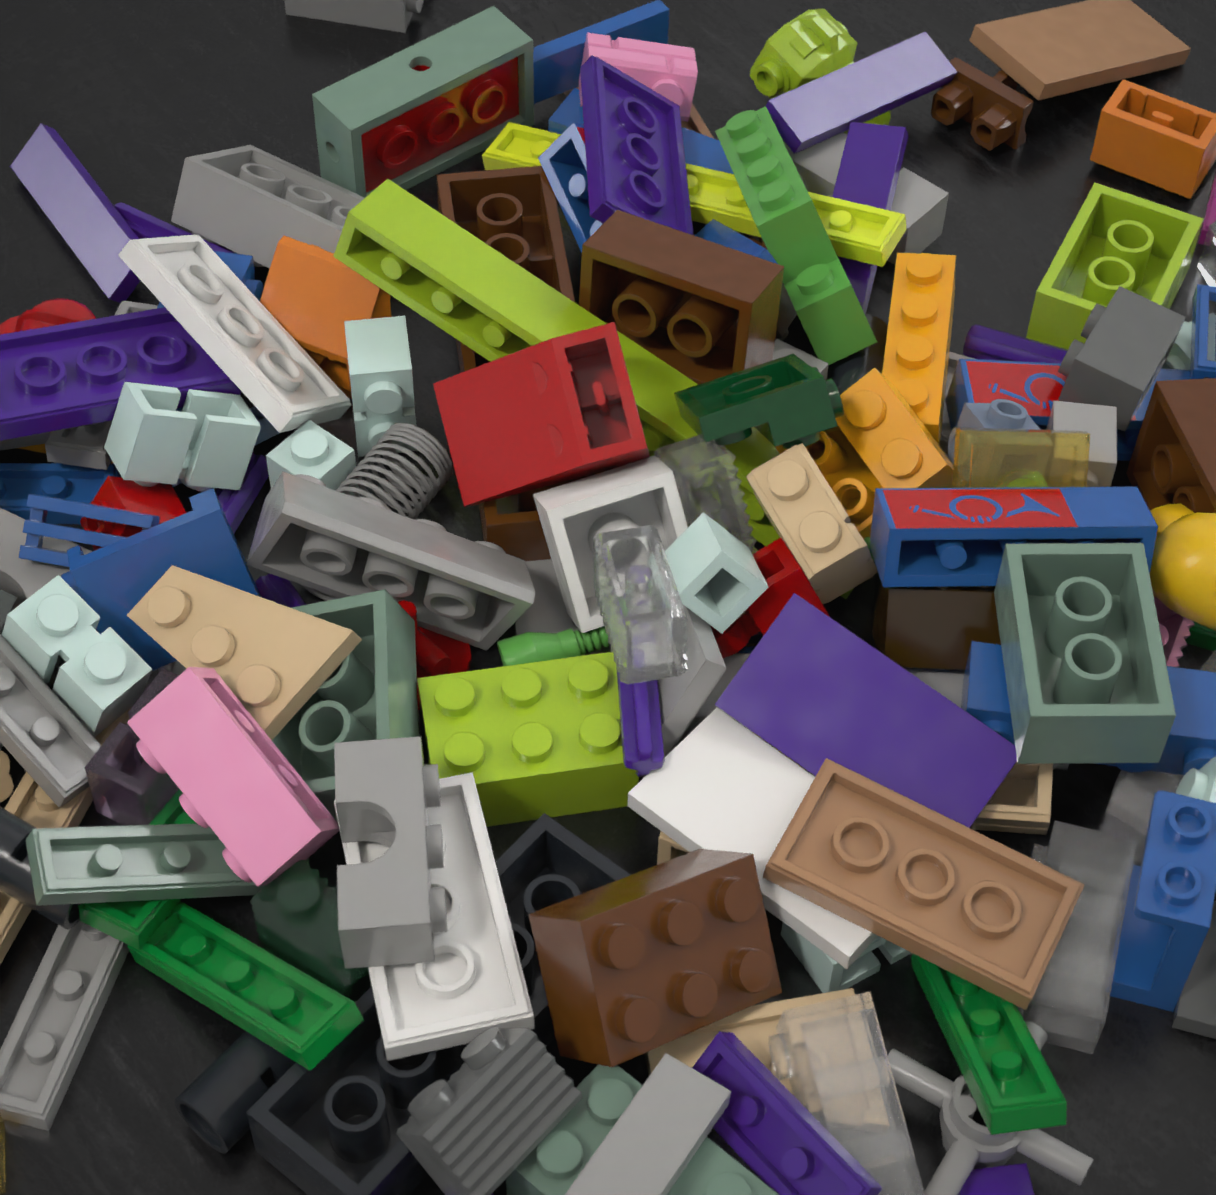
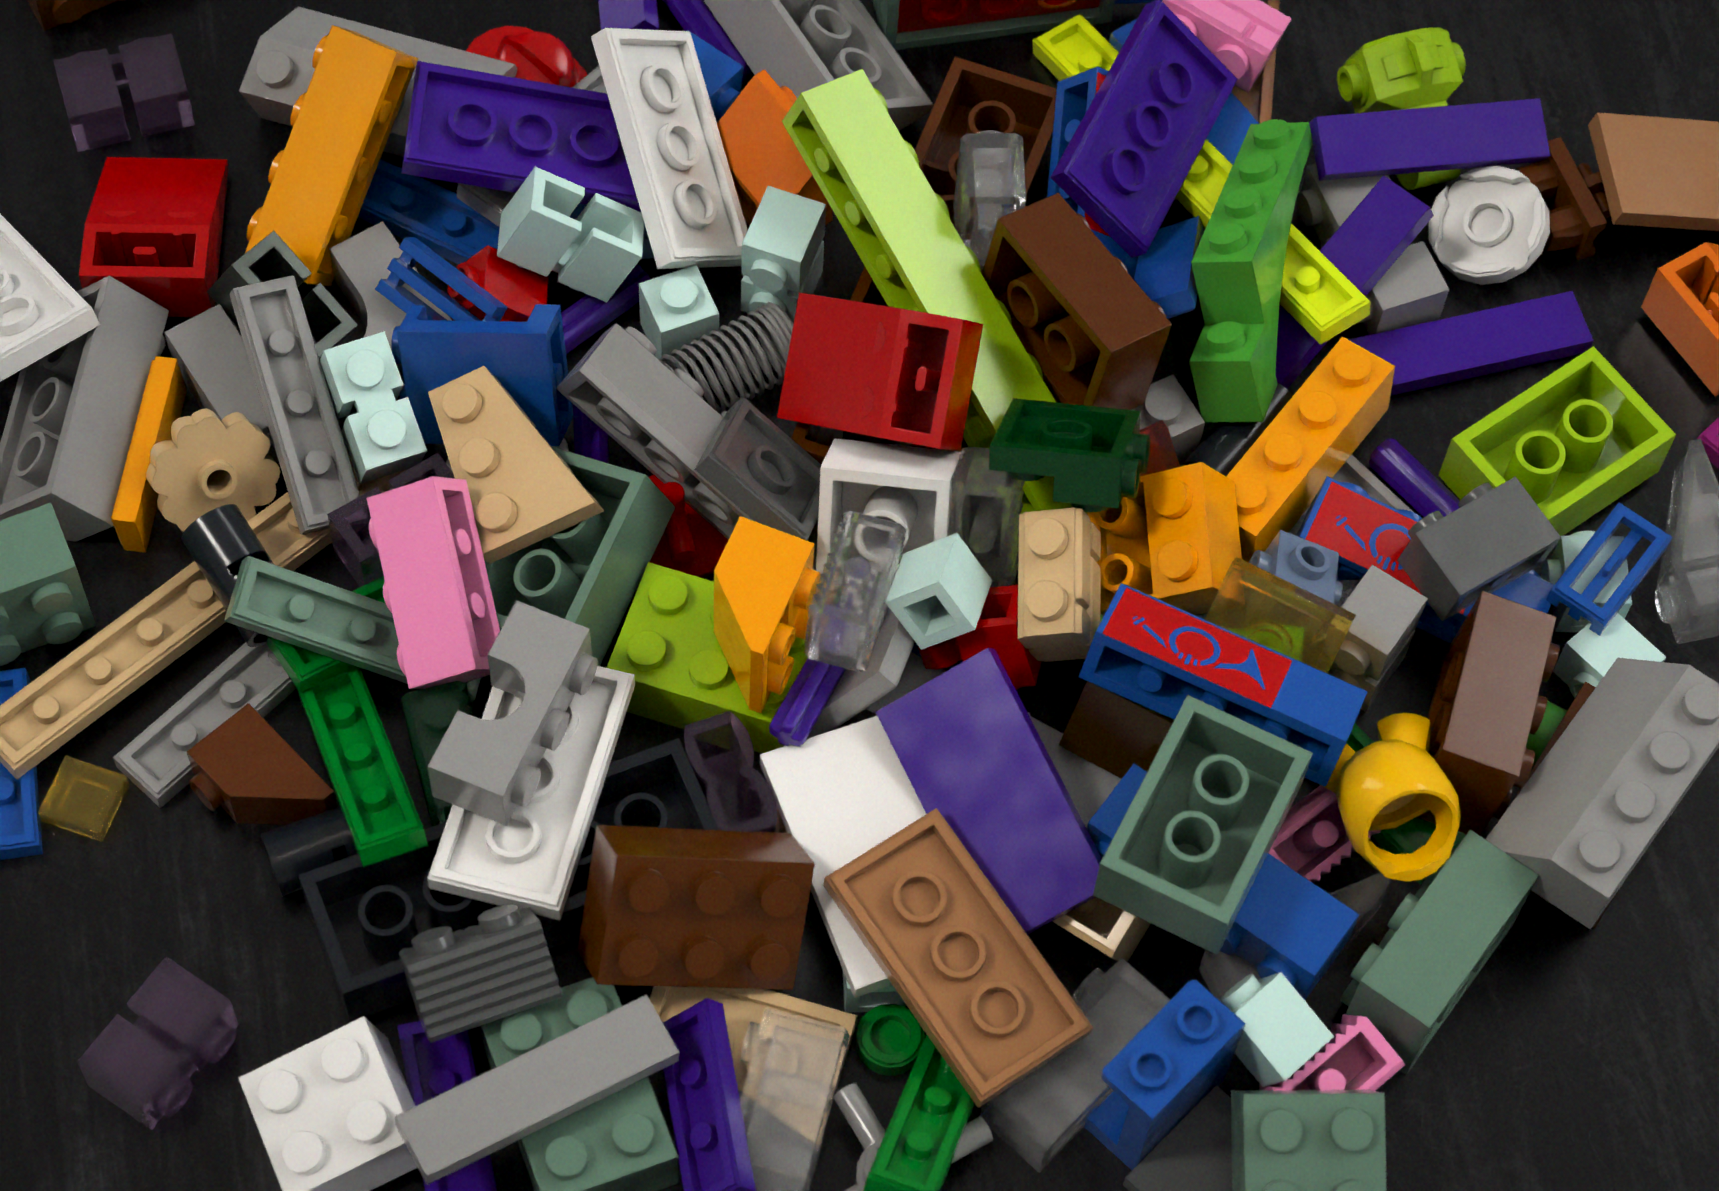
camera: 25 degrees right, 10 degrees up
none -> reddish brown slope [187,703,337,825]
none -> brick [684,711,777,833]
none -> dark grey tile [695,397,821,540]
none -> light orange slope [714,516,821,713]
none -> green tile [856,1004,924,1076]
none -> clear brick [953,130,1026,266]
none -> dark purple tile [1349,291,1594,396]
none -> white tile [1428,165,1550,285]

